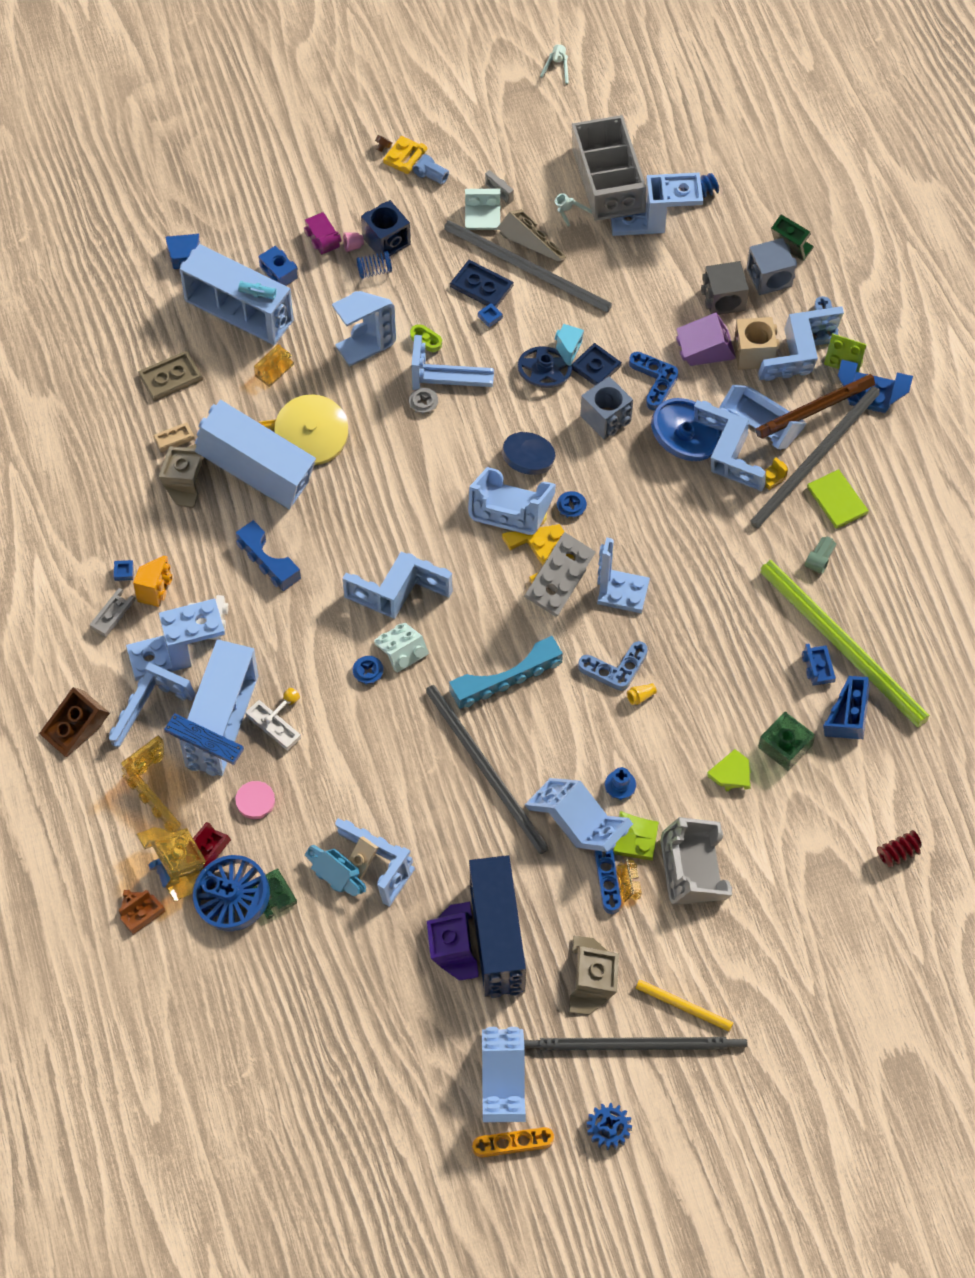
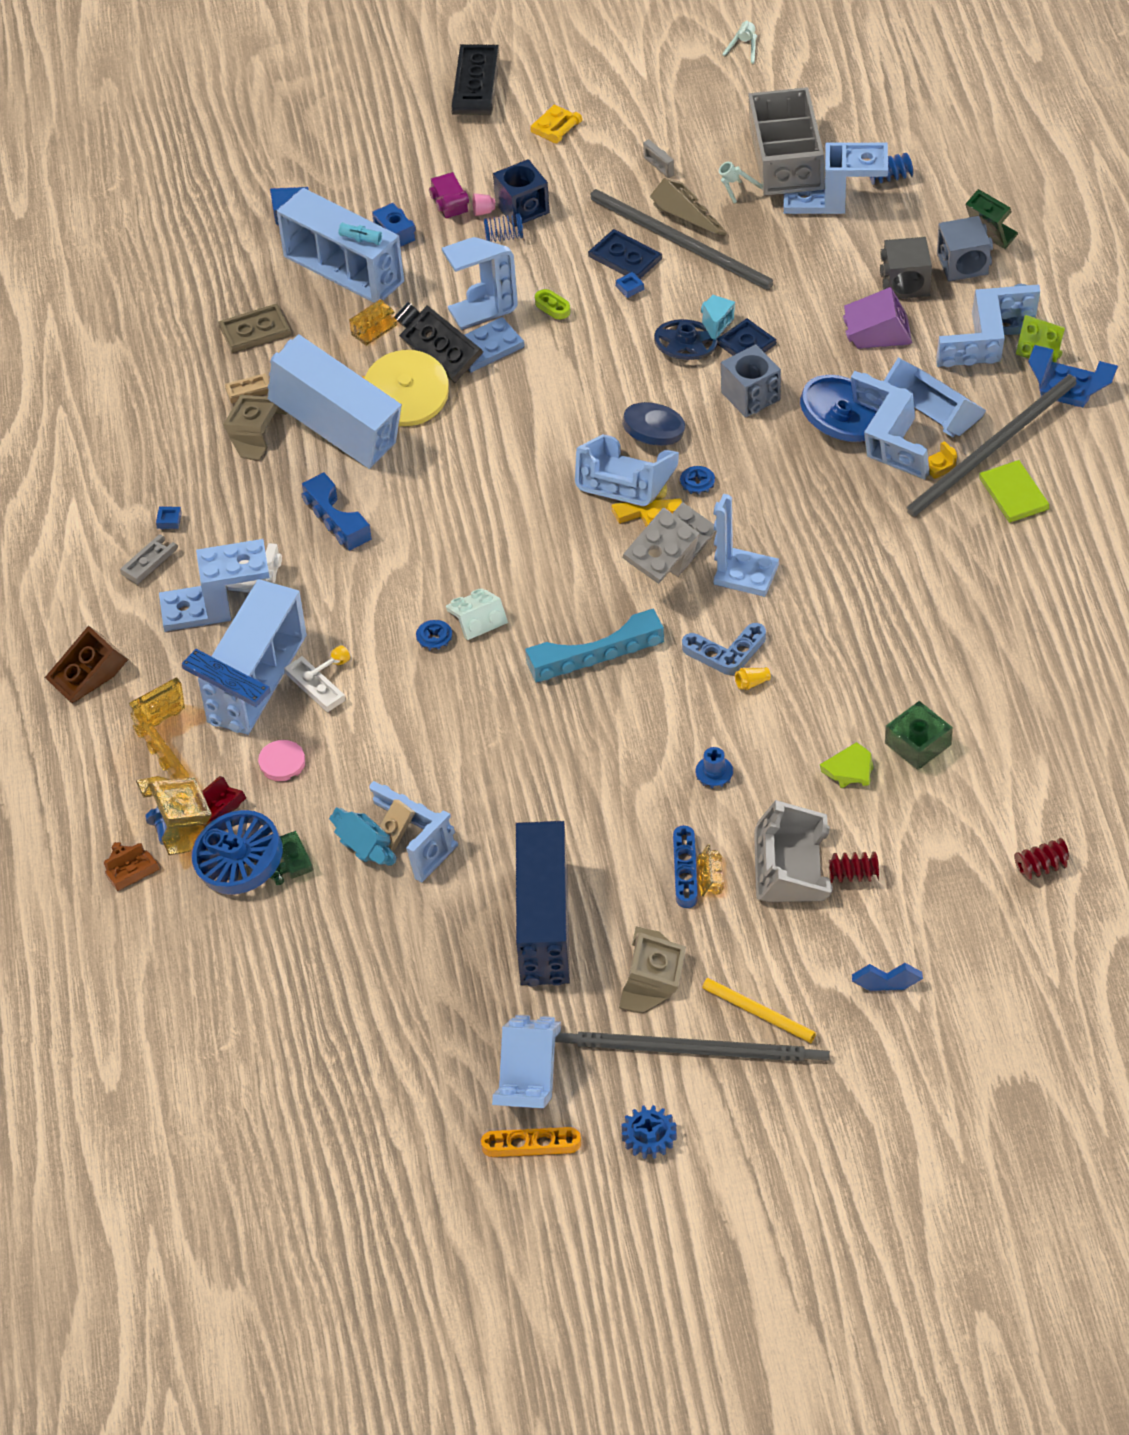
camera: 10 degrees right, 10 degrees down
light blue bracket [109,662,196,747] -> none
light orange slope [133,555,173,607] -> none
light blue bracket [342,552,453,619] -> none
reddish brown tile [375,135,393,152] -> none
light grey gear [409,388,438,414] -> none
light blue bracket [411,335,494,390] -> none
medium blue piece [412,154,449,184] -> none
dark grey axle [426,685,548,854] -> none
dark purple piece [427,901,479,980] -> none
light aqua bracket [465,189,500,230] -> none
light blue bracket [525,778,633,852] -> none
lime plate [613,811,659,861] -> none
blue beam [629,352,678,410] -> none
tan brick [734,317,780,370] -> none
reddish brown piece [755,374,875,439] -> none
lime axle [760,560,930,728] -> none
blue bracket [802,643,836,686] -> none
sand green piece [804,536,837,574] -> none
blue wedge [823,676,870,740] -> none
none -> black hinge [394,302,483,383]
none -> black hinge [451,44,500,115]
none -> medium blue plate [465,317,525,373]
none -> dark red piece [829,851,879,883]
none -> blue tile [852,963,923,991]

